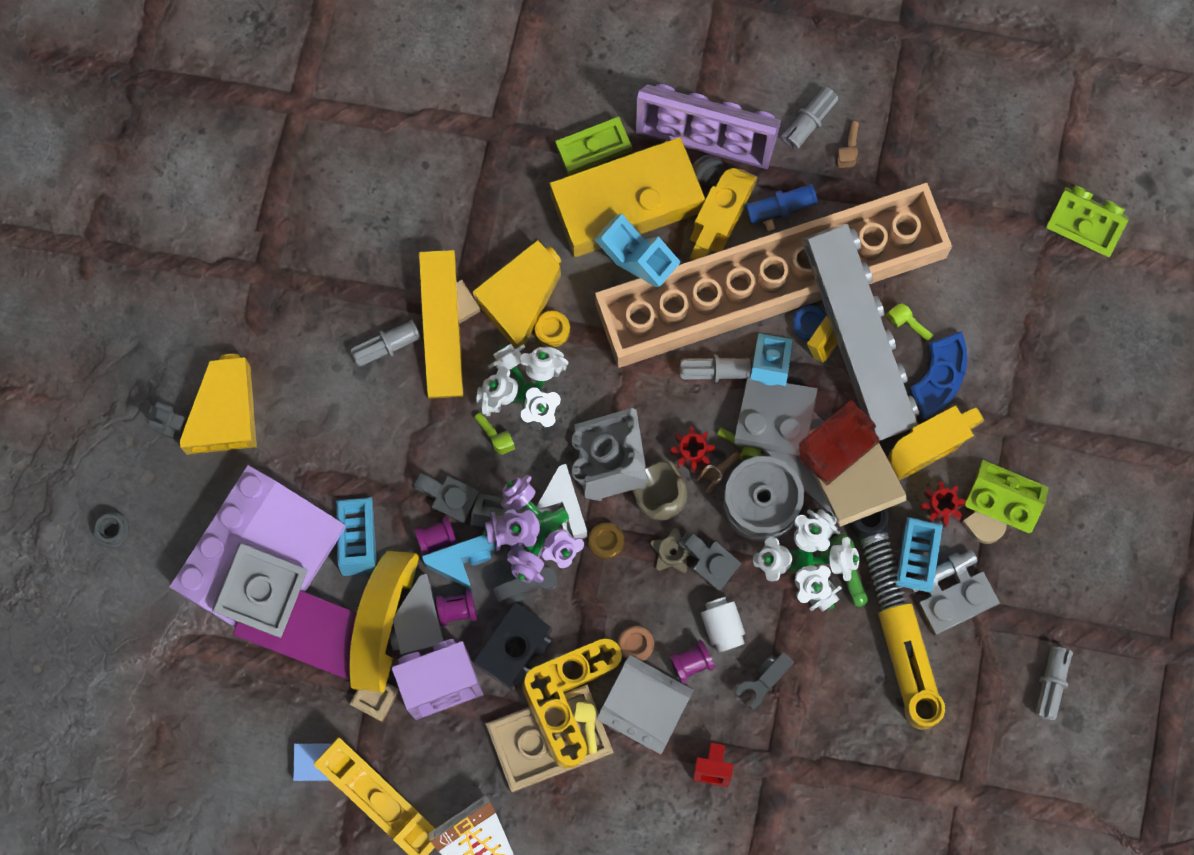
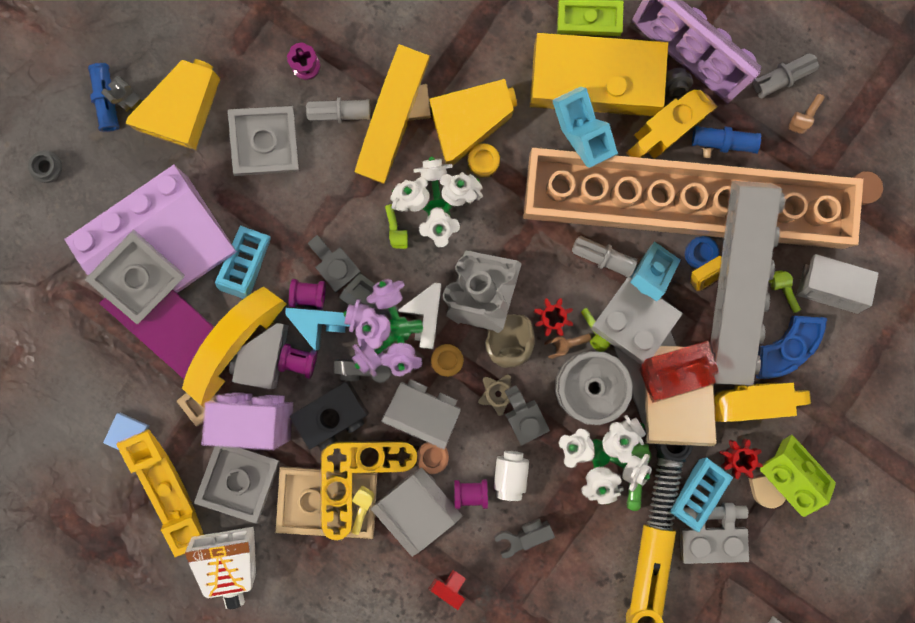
camera: 25 degrees right, 10 degrees up
none -> blue pin [88,63,120,132]
none -> light grey plate [194,446,280,524]
none -> light grey plate [228,106,299,176]
none -> magenta bush [287,43,320,80]
none -> light grey slope [382,379,461,449]
none -> light grey hinge [796,254,878,314]
none -> nougat tile [852,172,883,205]

